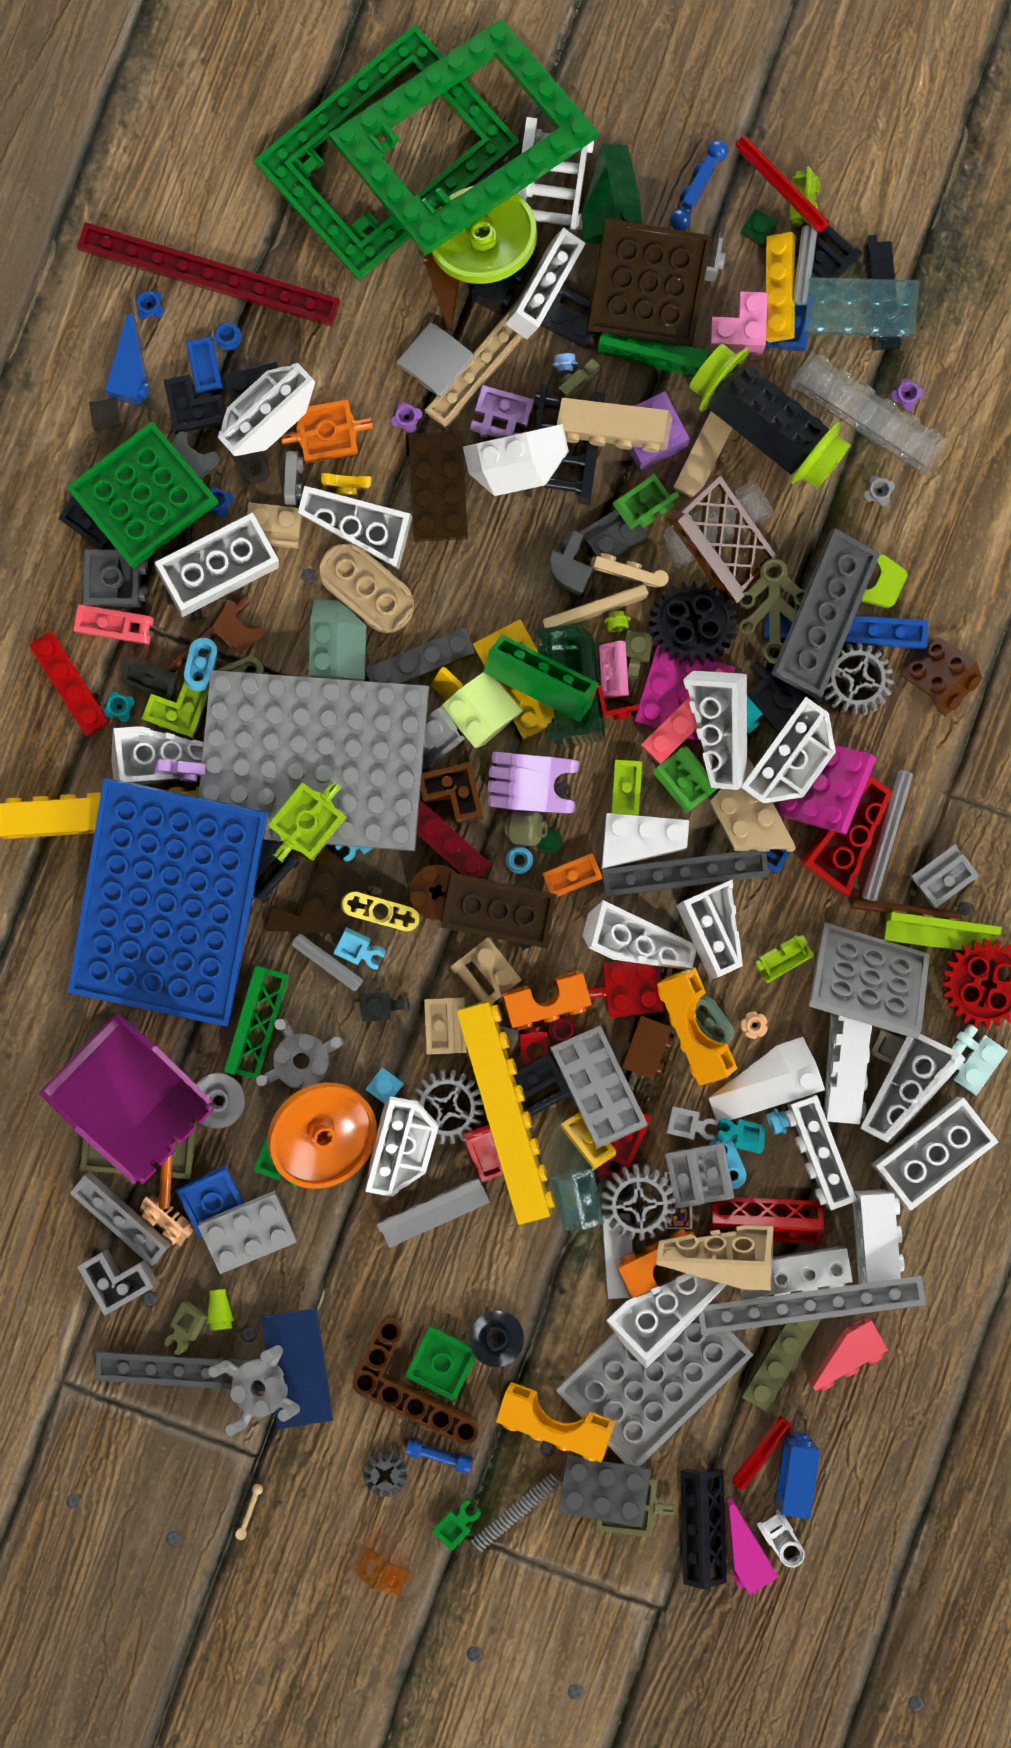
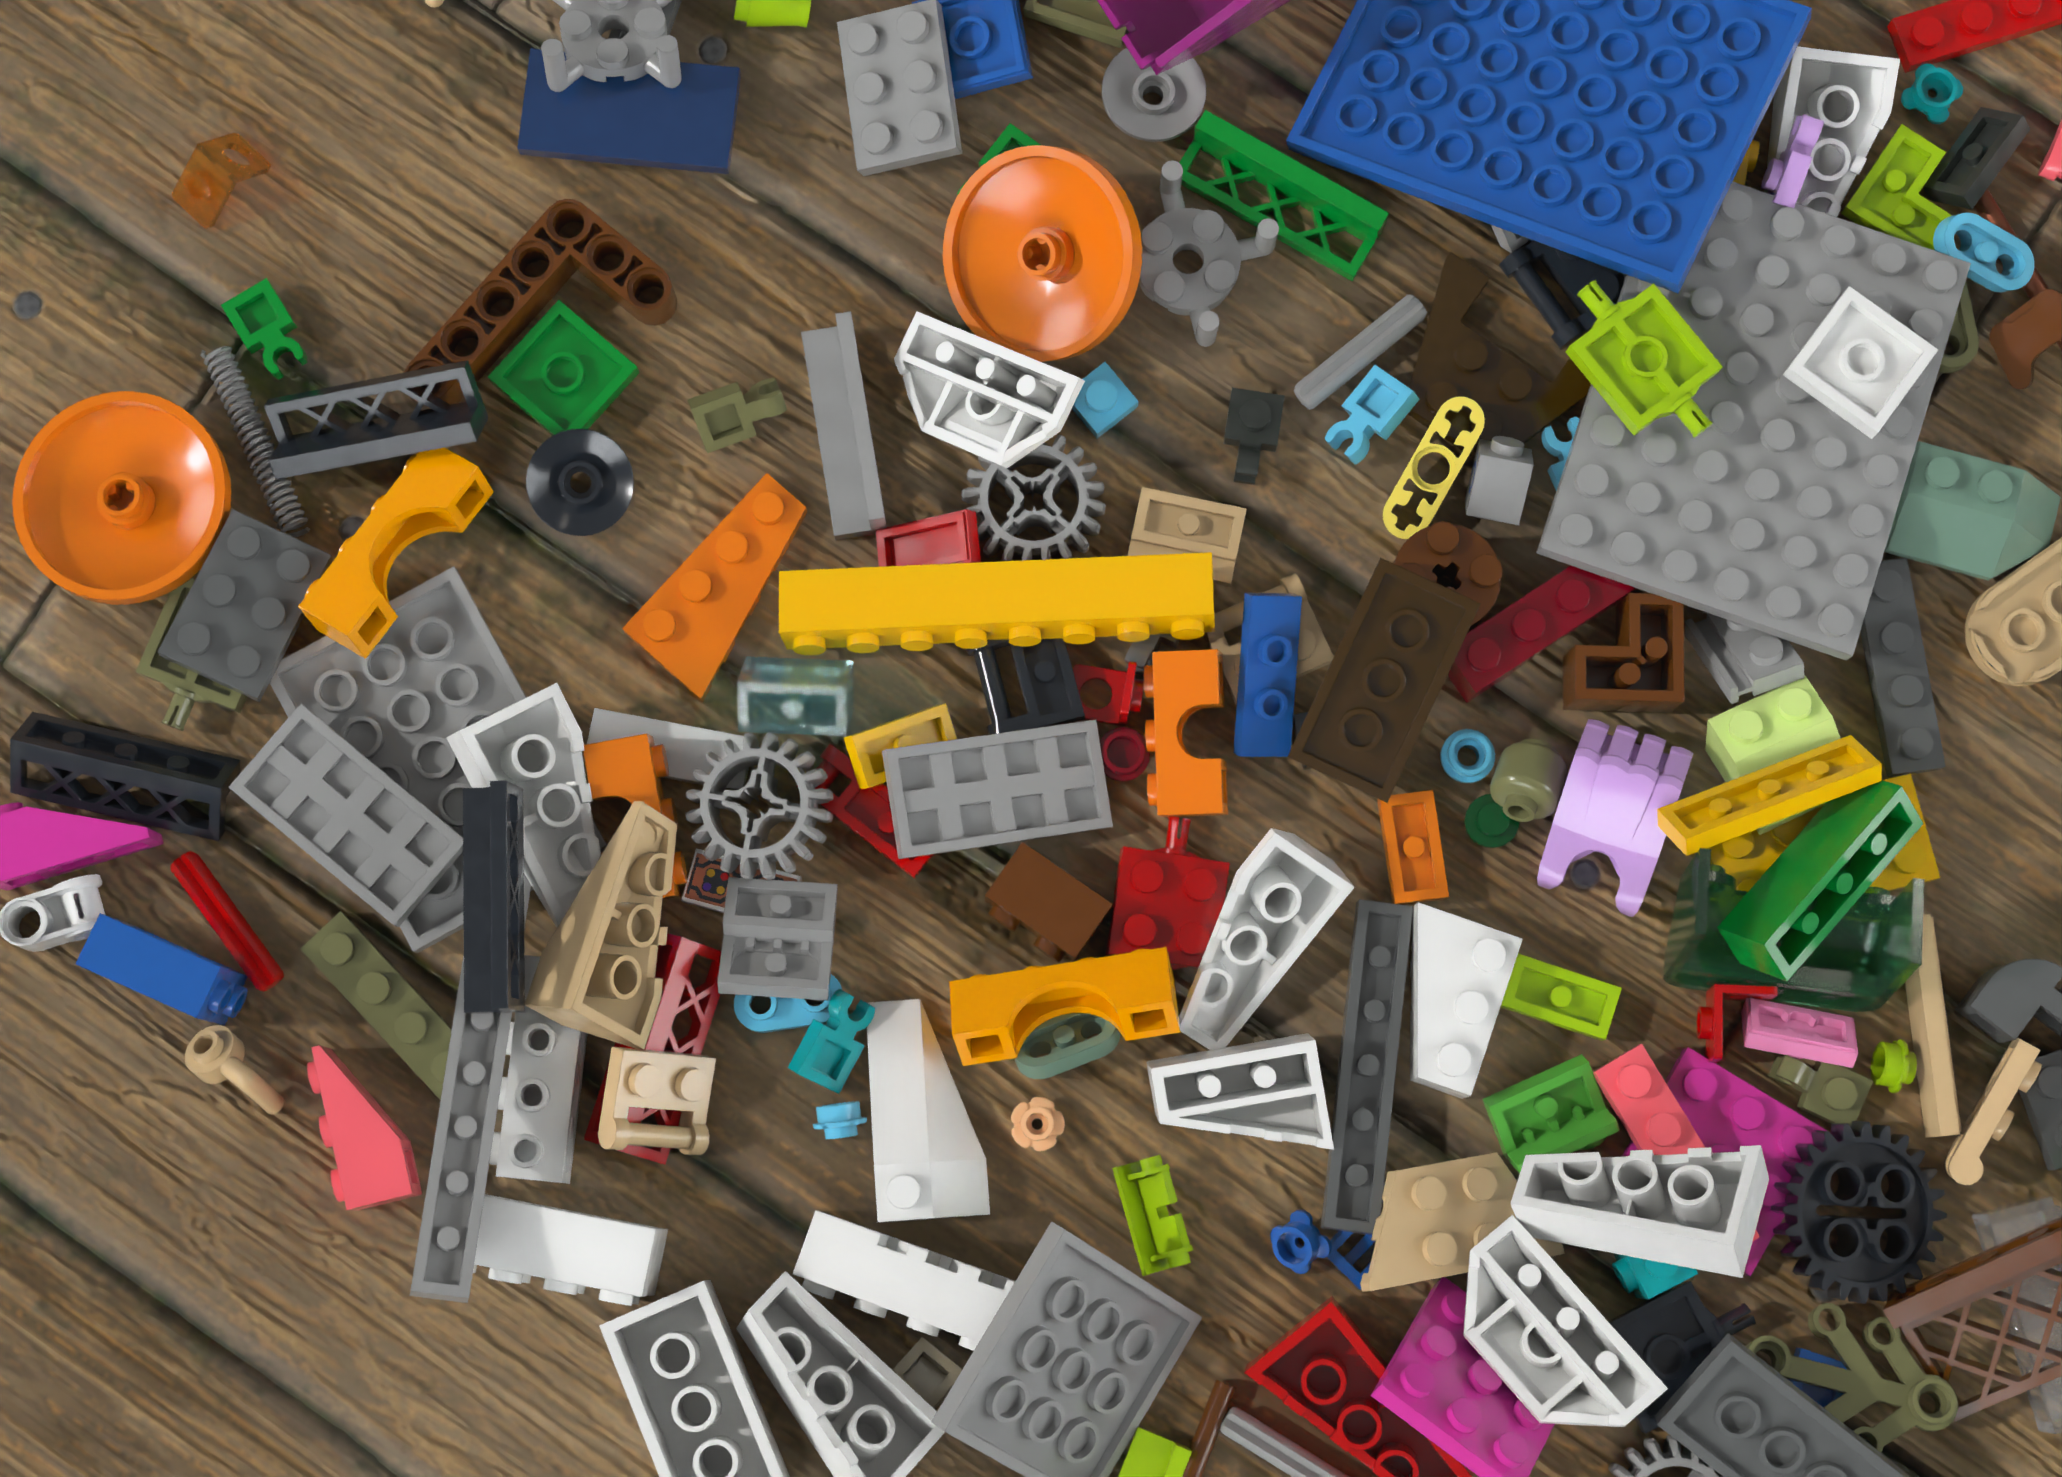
camera: 100 degrees right, 5 degrees down
dark grey gear [363,1451,408,1497] -> none
blue bar [405,1438,473,1474] -> none
yellow slope [431,667,463,701] -> none
light grey plate [666,1106,717,1140] -> none
white brick [785,1094,857,1210] -> none
none -> orange dish [12,391,231,605]
none -> tan plate [185,1025,284,1114]
none -> light grey plate [229,704,463,928]
none -> black fence [264,360,489,479]
none -> black fence [463,780,525,1014]
none -> tan plate [598,1047,716,1155]
none -> orange wing [622,473,808,702]
none -> olive plate [687,378,787,453]
none -> blue plate [1233,593,1302,757]
none -> blue plate [1270,1209,1332,1274]
none -> light grey brick [1465,436,1534,525]
none -> yellow plate [1657,735,1882,856]
none -> white plate [1783,286,1938,439]

